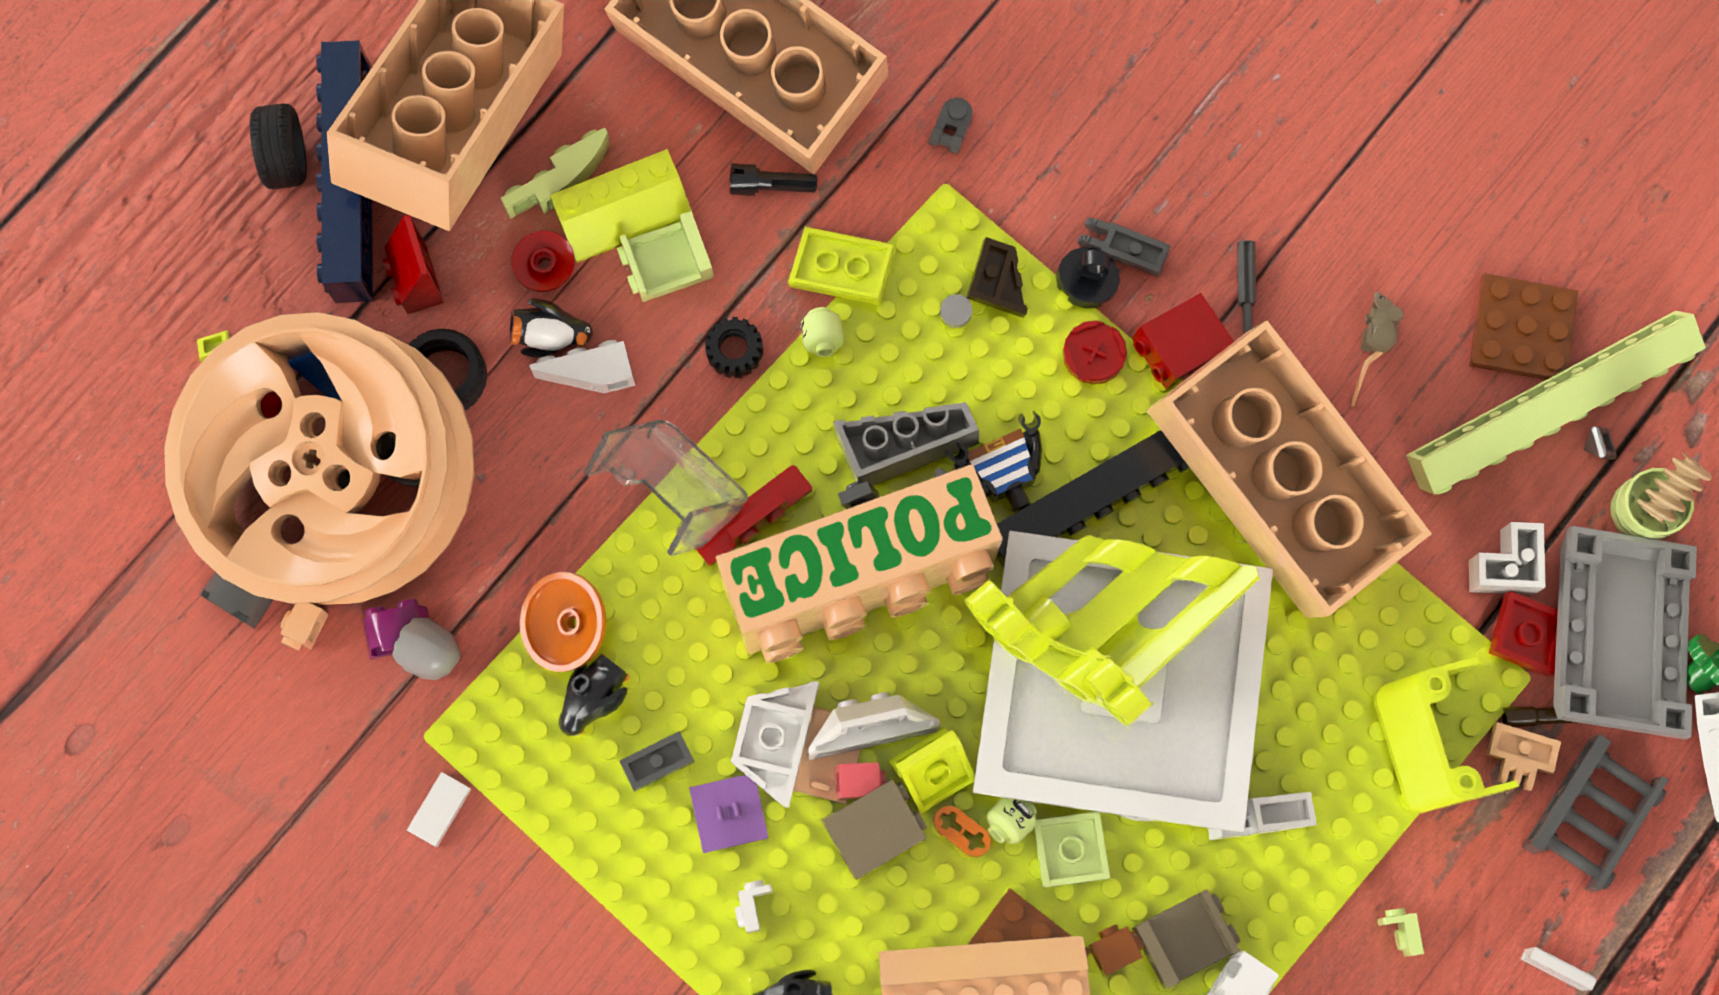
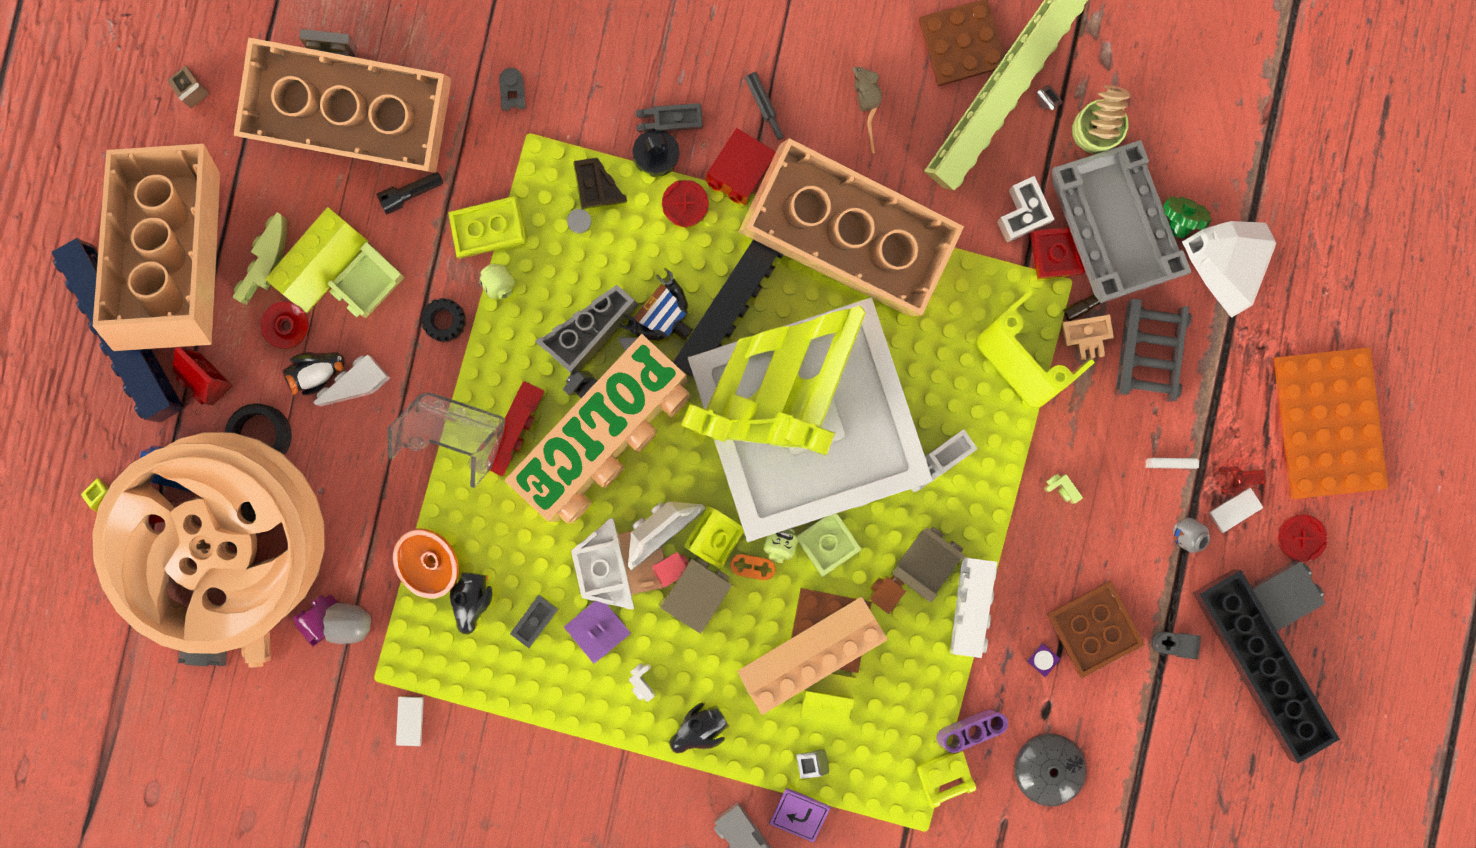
camera: 25 degrees left, 10 degrees up
black tyre [250,103,307,190] -> none

